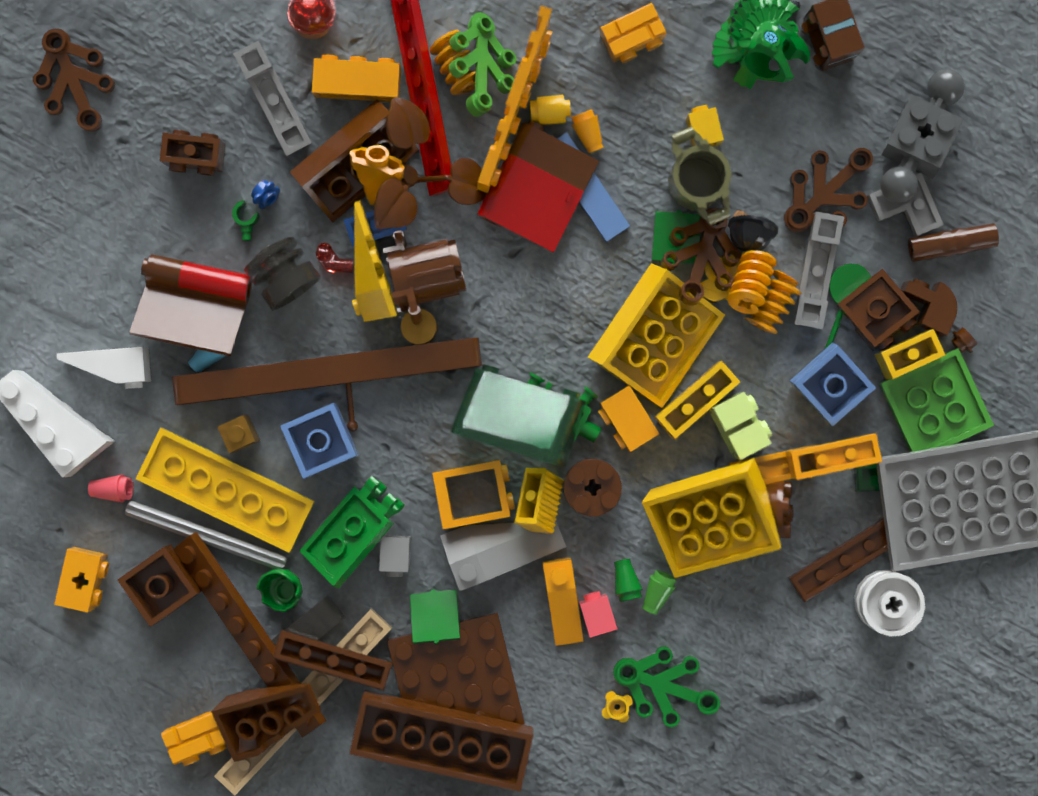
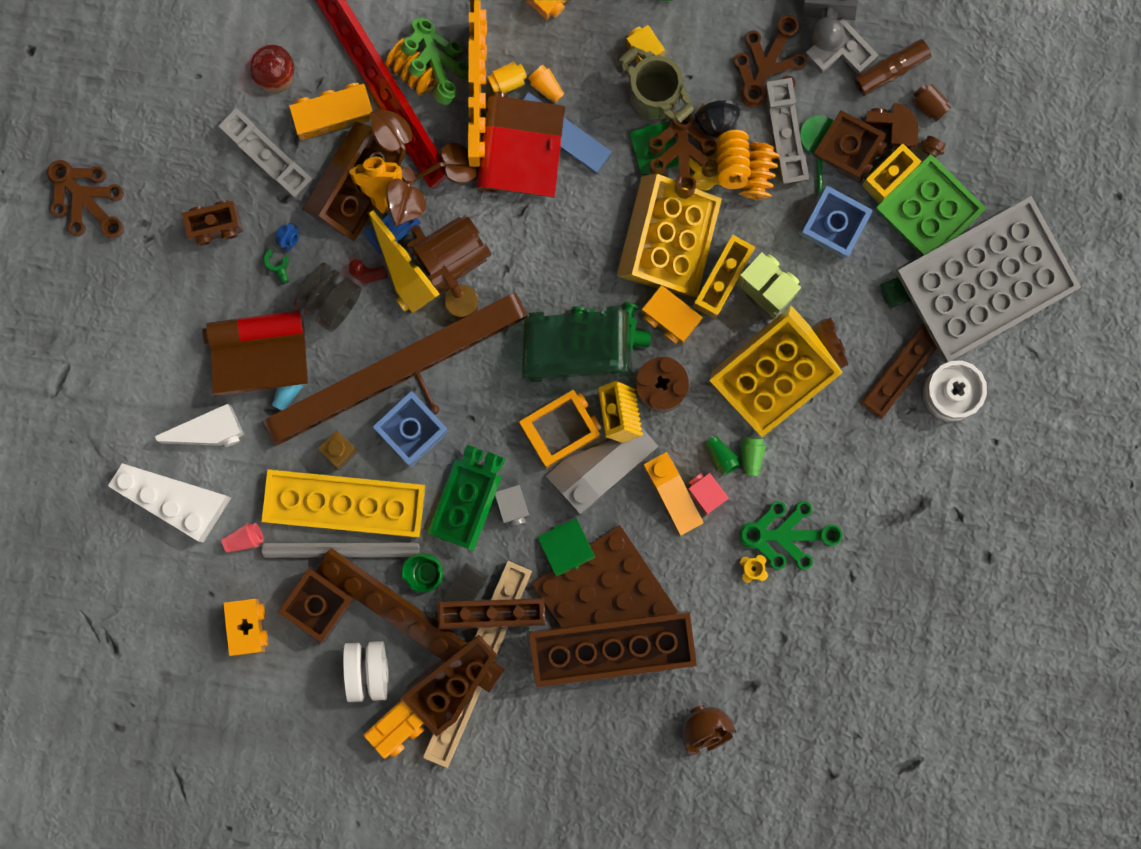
camera: 25 degrees left, 5 degrees down
light orange bracket [729,433,882,485] -> none
none -> white wheel [344,641,388,702]
none -> reddish brown brick [913,84,951,122]

